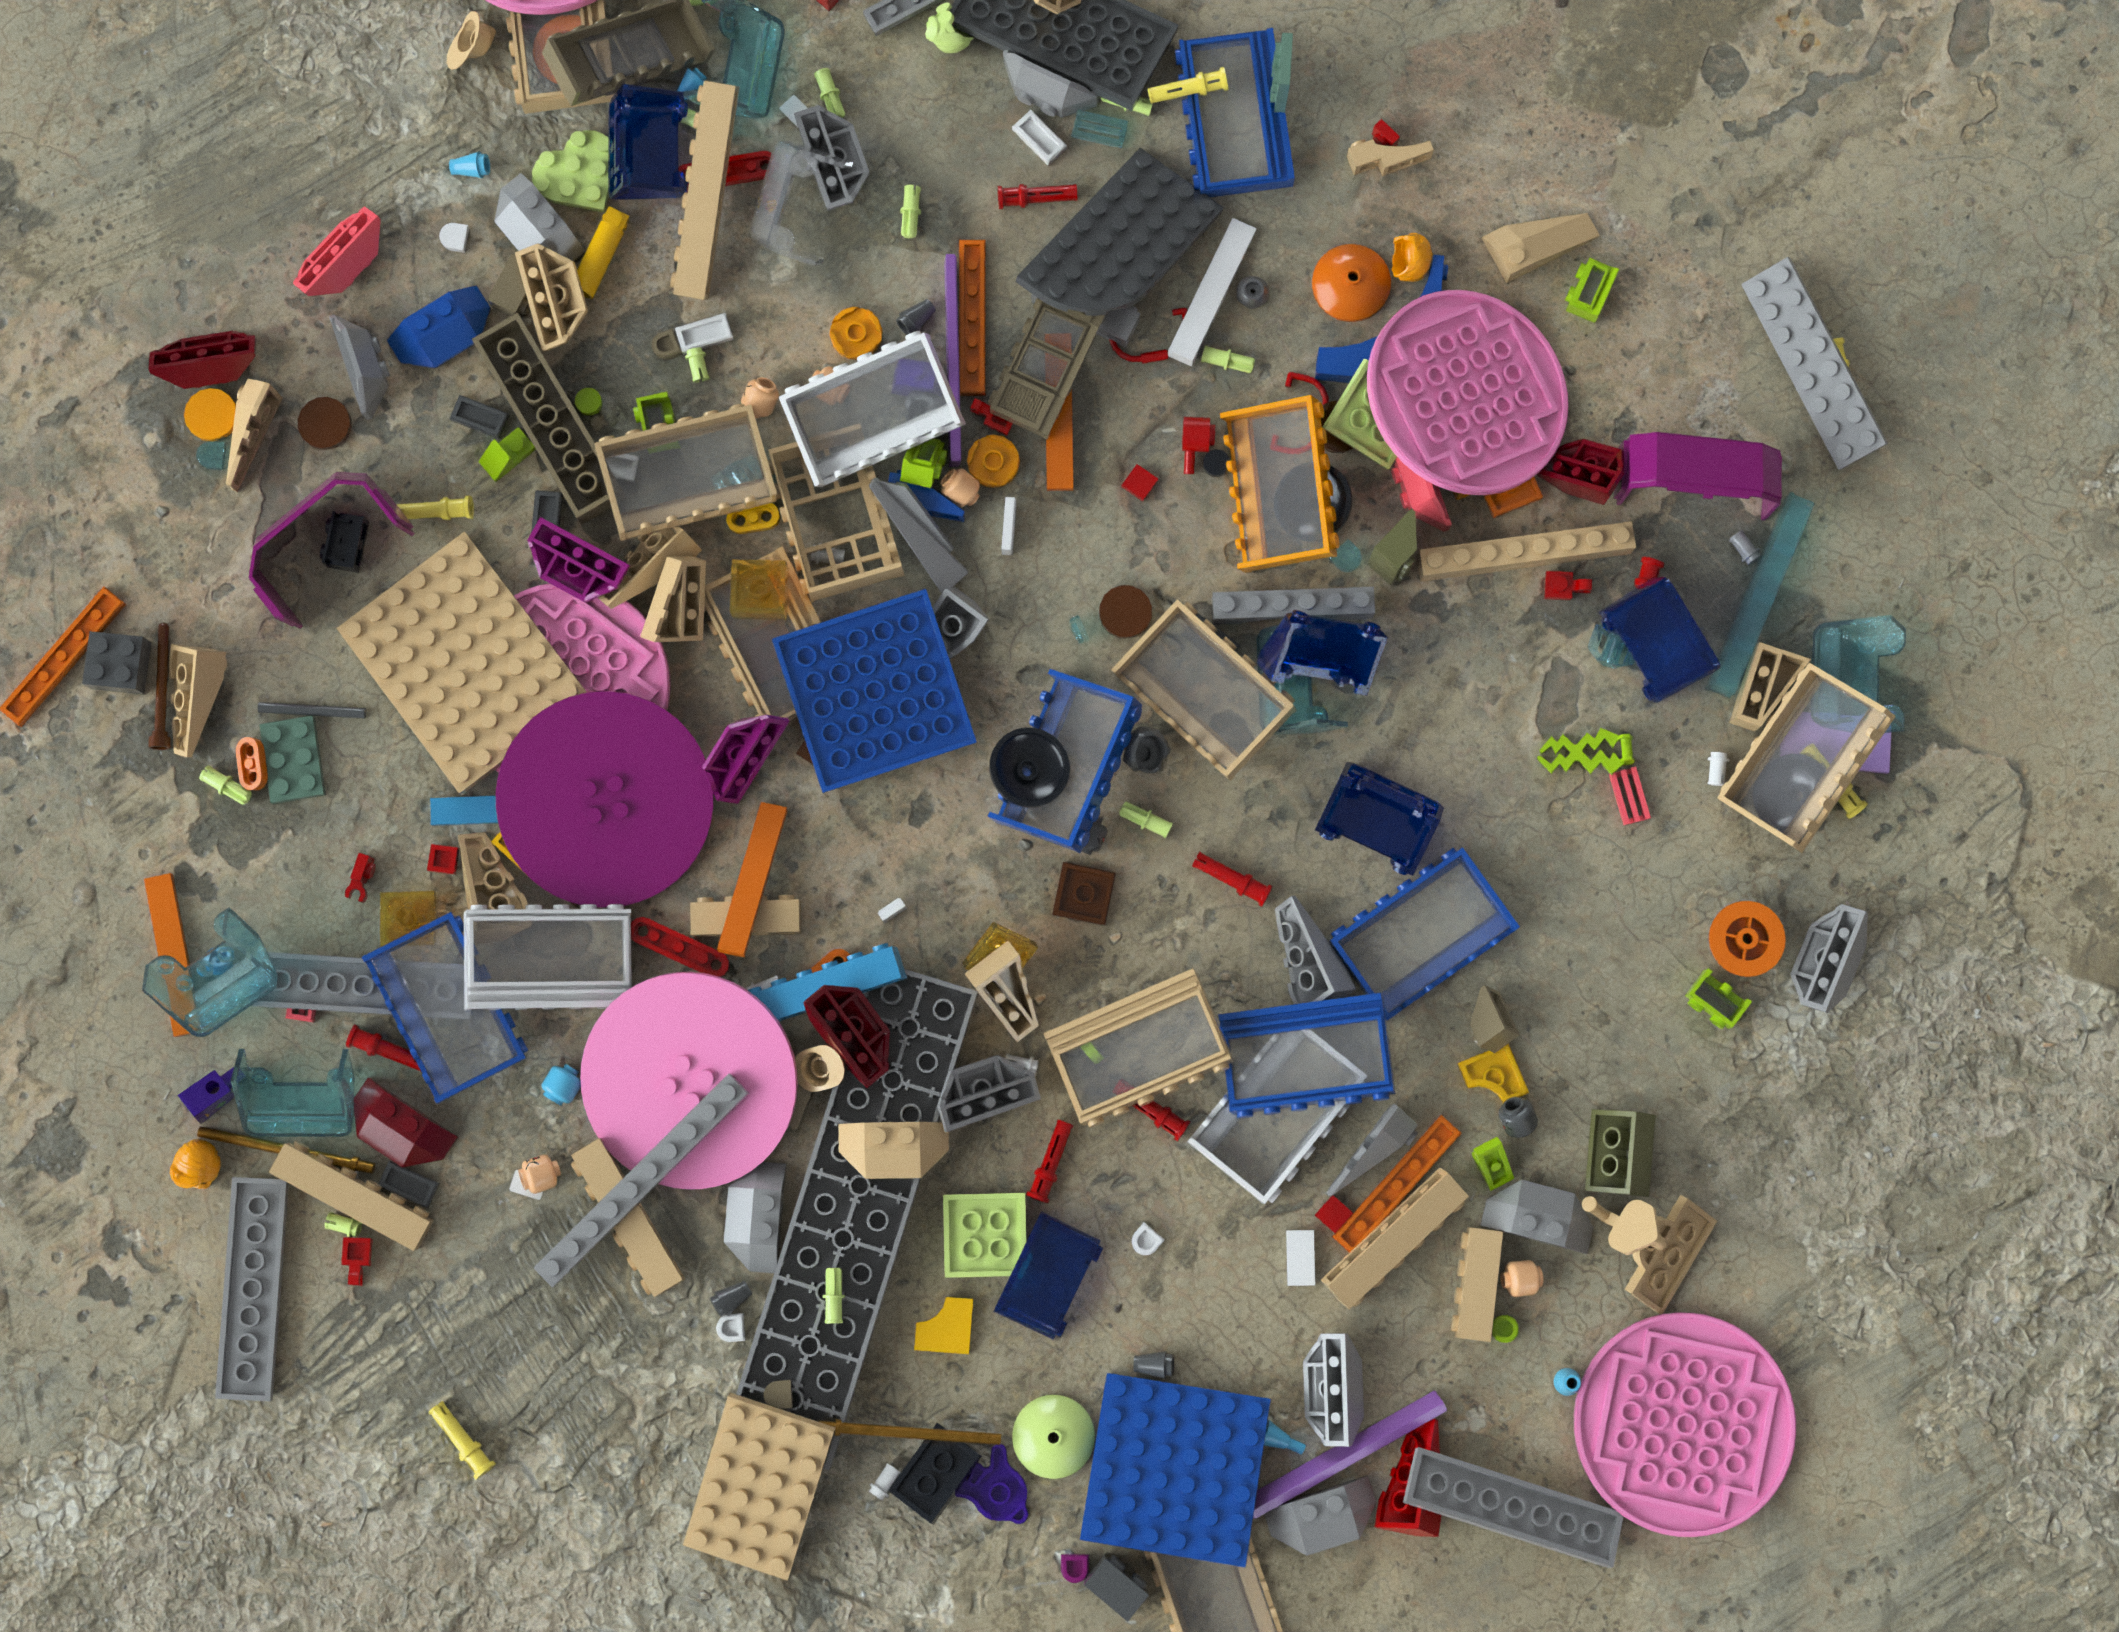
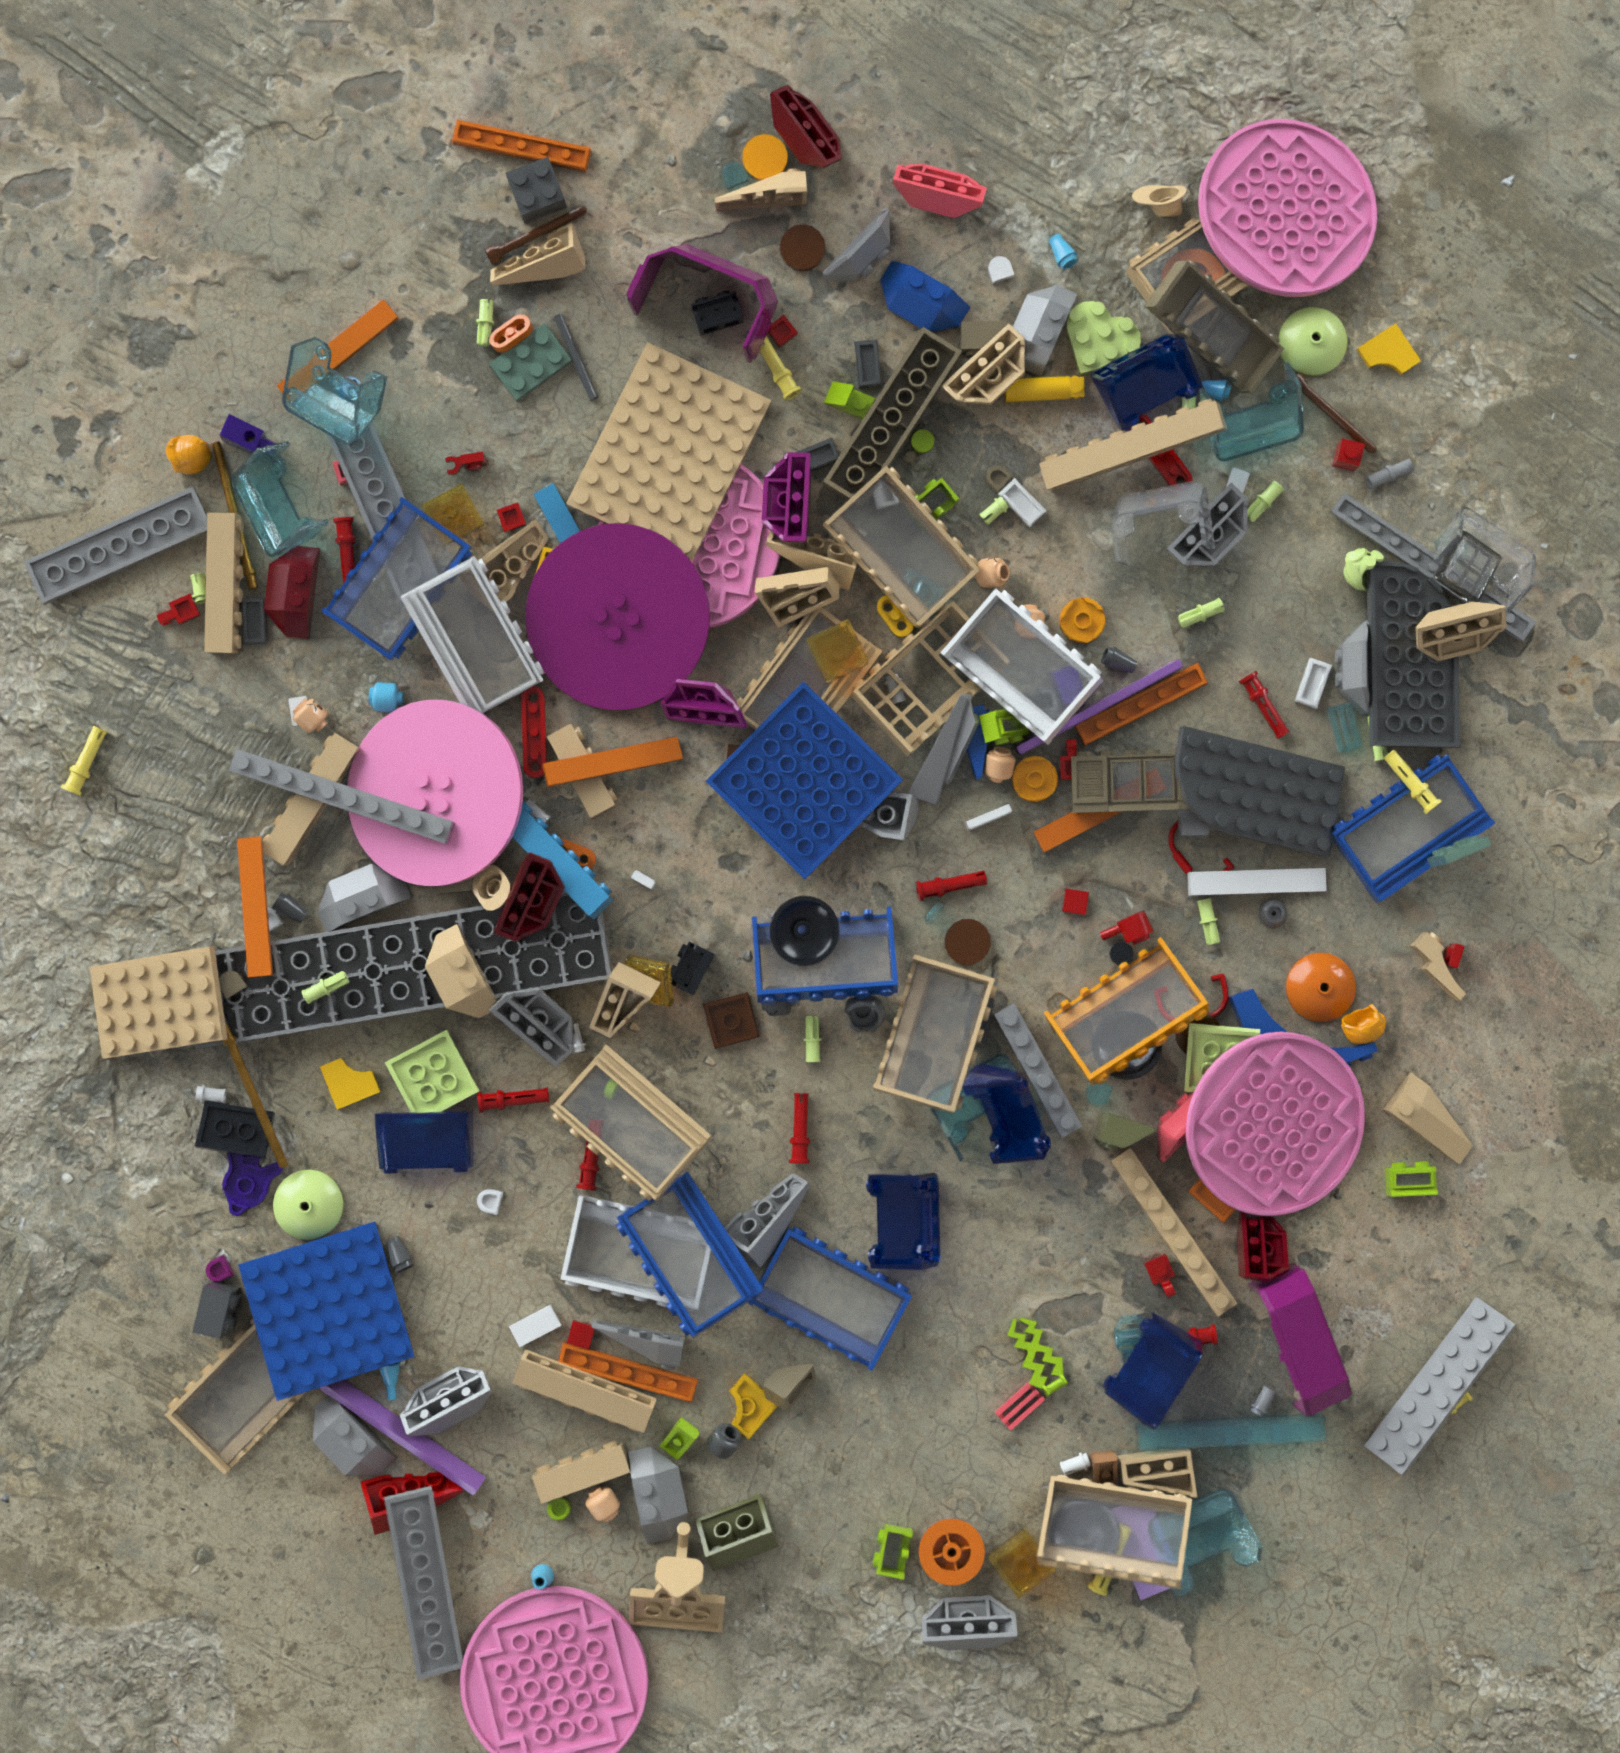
camera: 60 degrees right, 5 degrees up
none -> orange tile [237,836,273,978]
none -> black hinge [667,942,715,996]
none -> red tile [768,315,798,348]
none -> red pin [915,870,987,901]
none -> clear yellow brick [988,1527,1056,1599]
none -> medium nougat slope [1090,1450,1118,1487]

